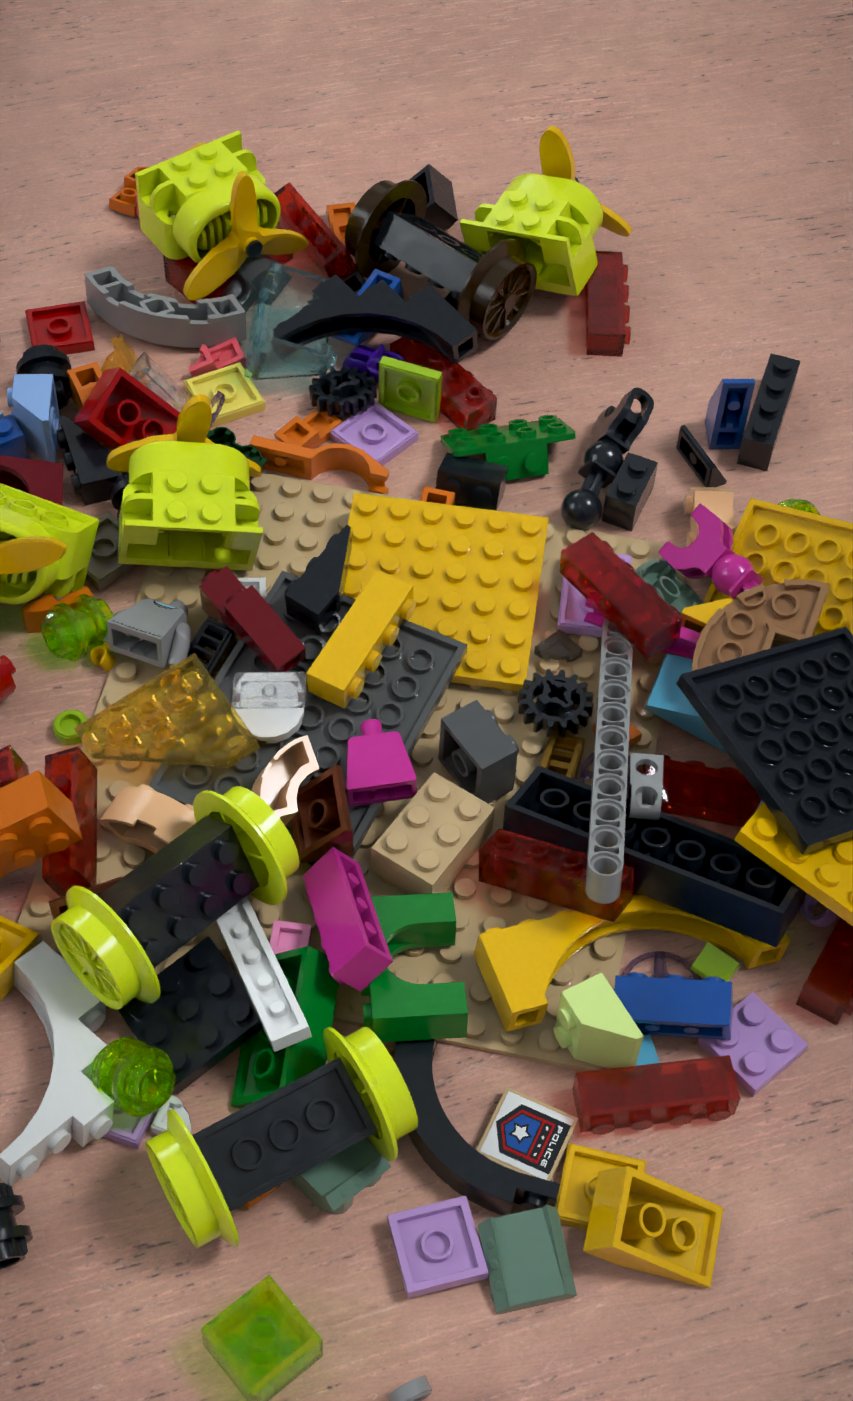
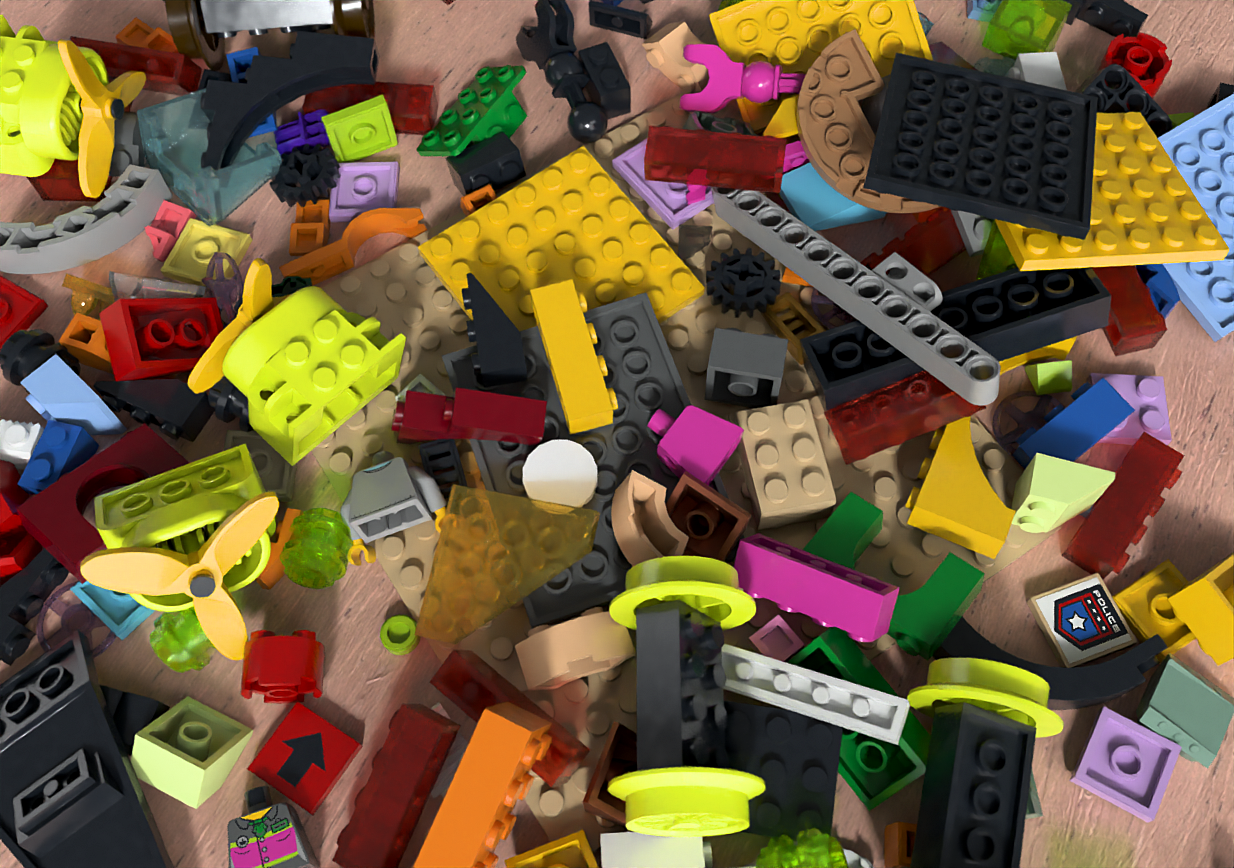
camera: 40 degrees left, 10 degrees up
clear slope [232,672,307,709] -> none

